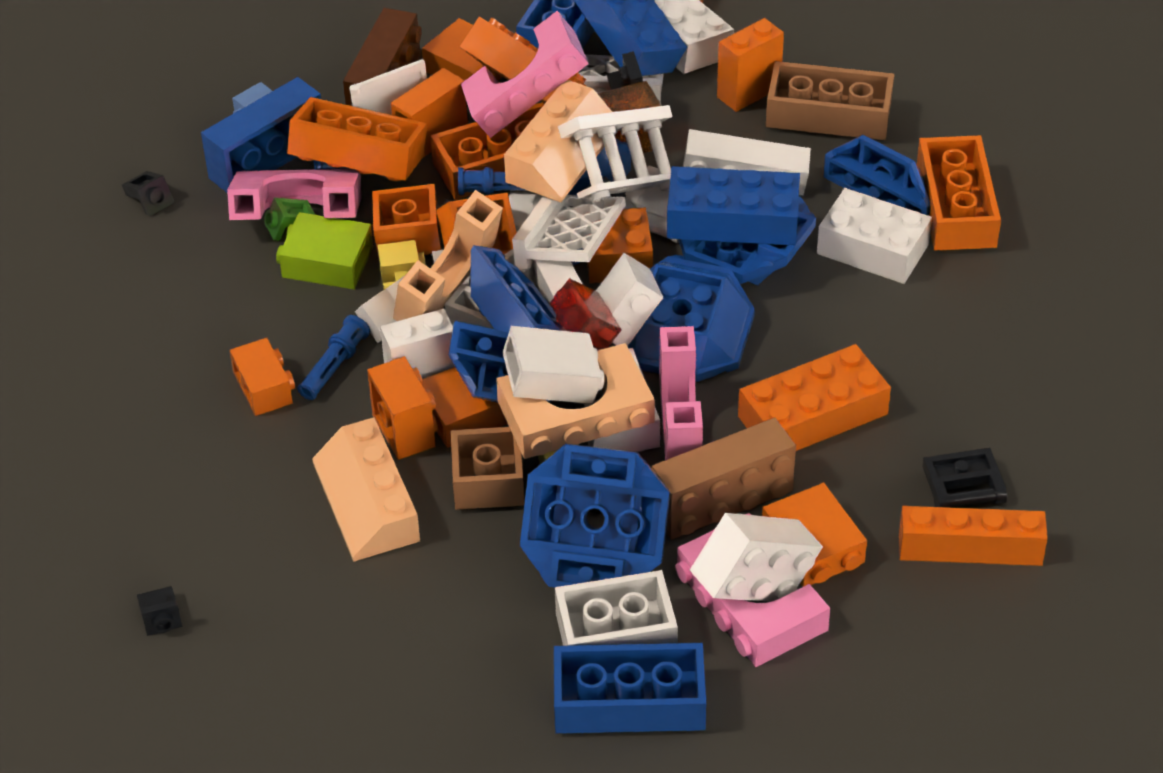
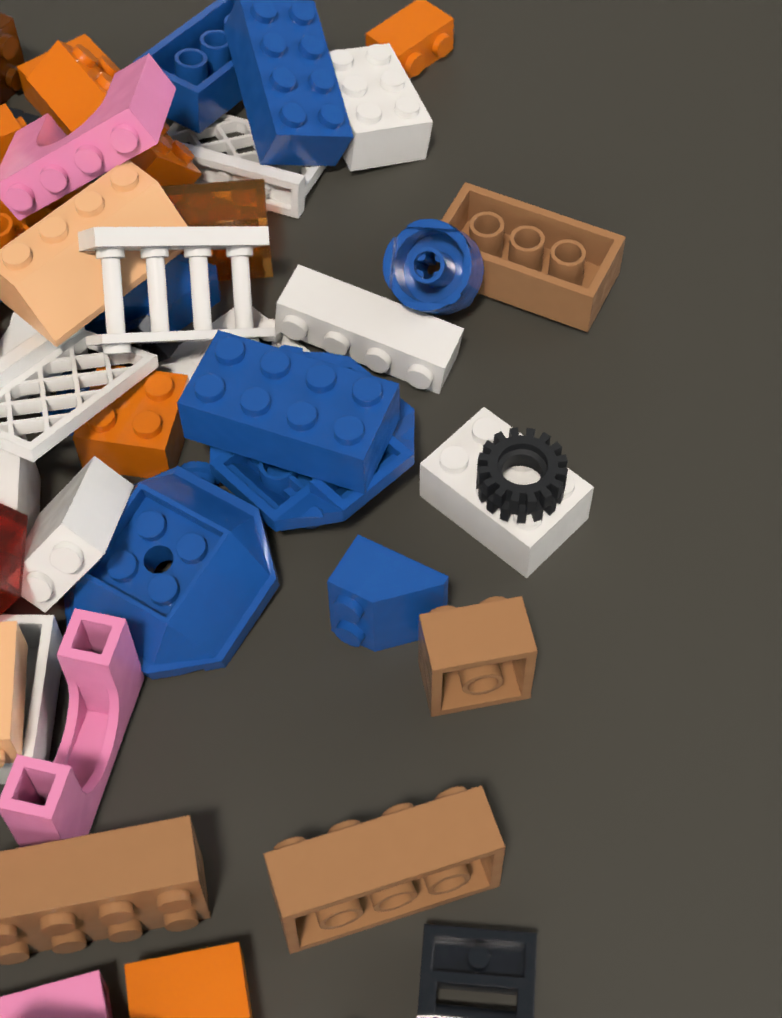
camera: 15 degrees right, 10 degrees up
black bracket [607,51,644,102] -> none
orange brick [717,18,784,112] -> none
orange brick [738,344,891,451] -> none
blue wedge [823,135,930,216] -> none
orange brick [917,135,1001,251] -> none
none -> medium nougat brick [263,785,505,954]
none -> blue slope [327,535,449,652]
none -> blue brick [383,219,484,316]
none -> medium nougat brick [418,596,538,717]
none -> black tyre [476,427,568,524]

